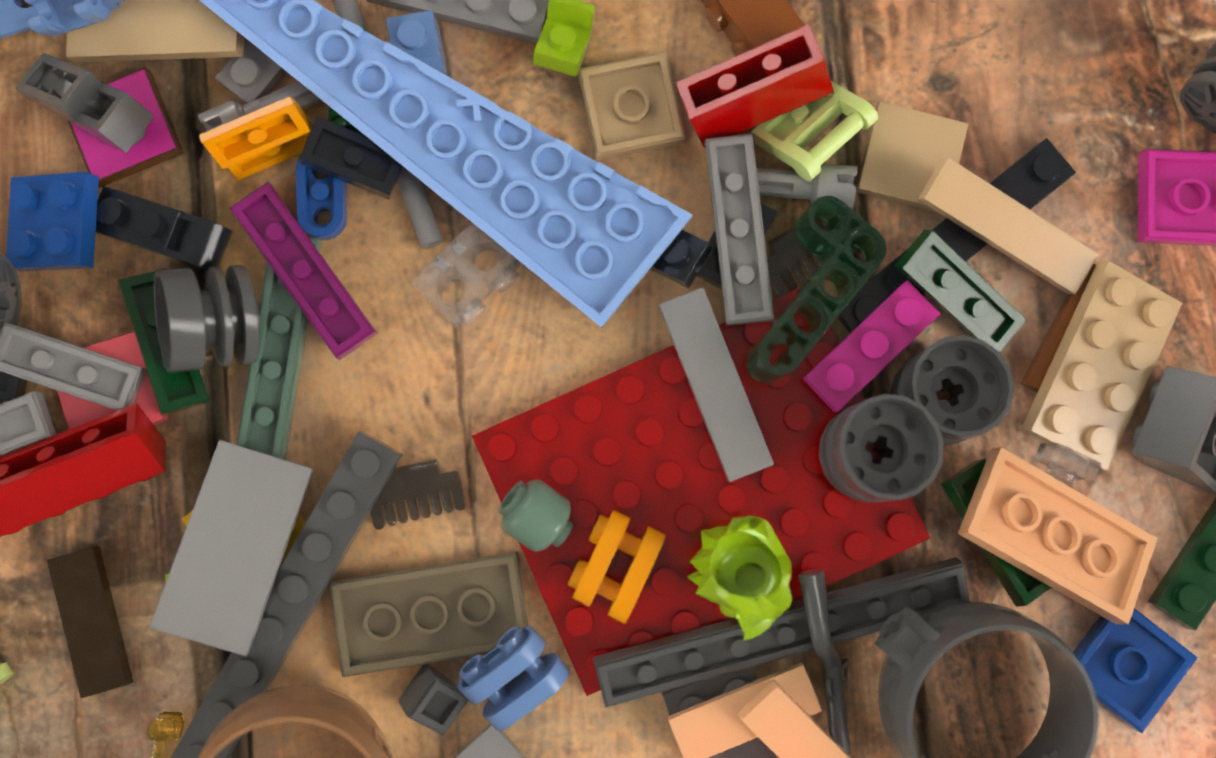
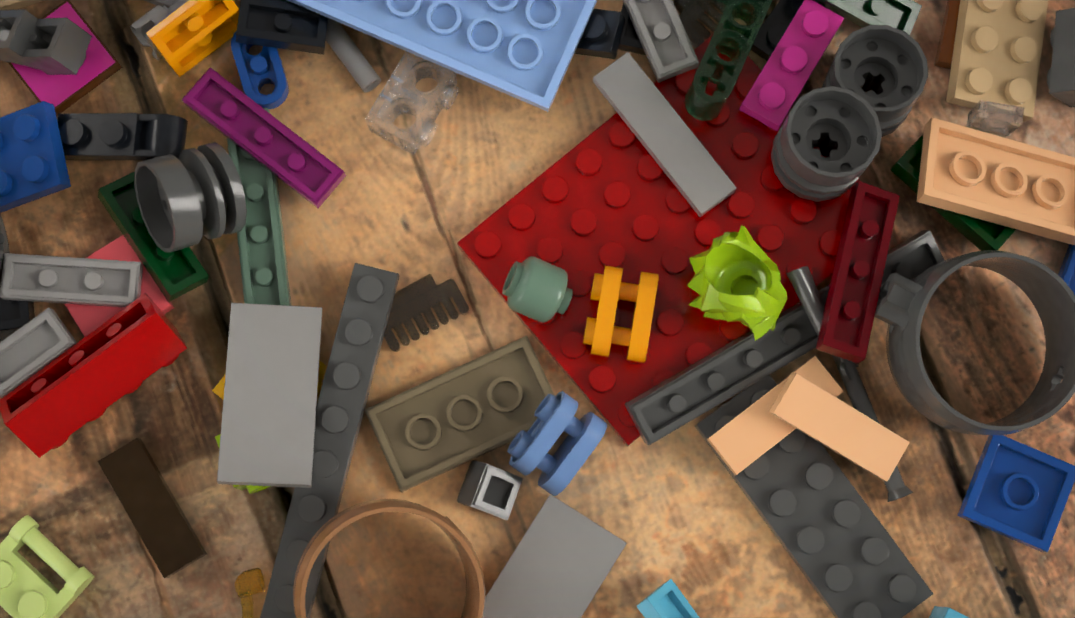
camera: 15 degrees left, 5 degrees down
none -> dark red plate [816,181,900,363]

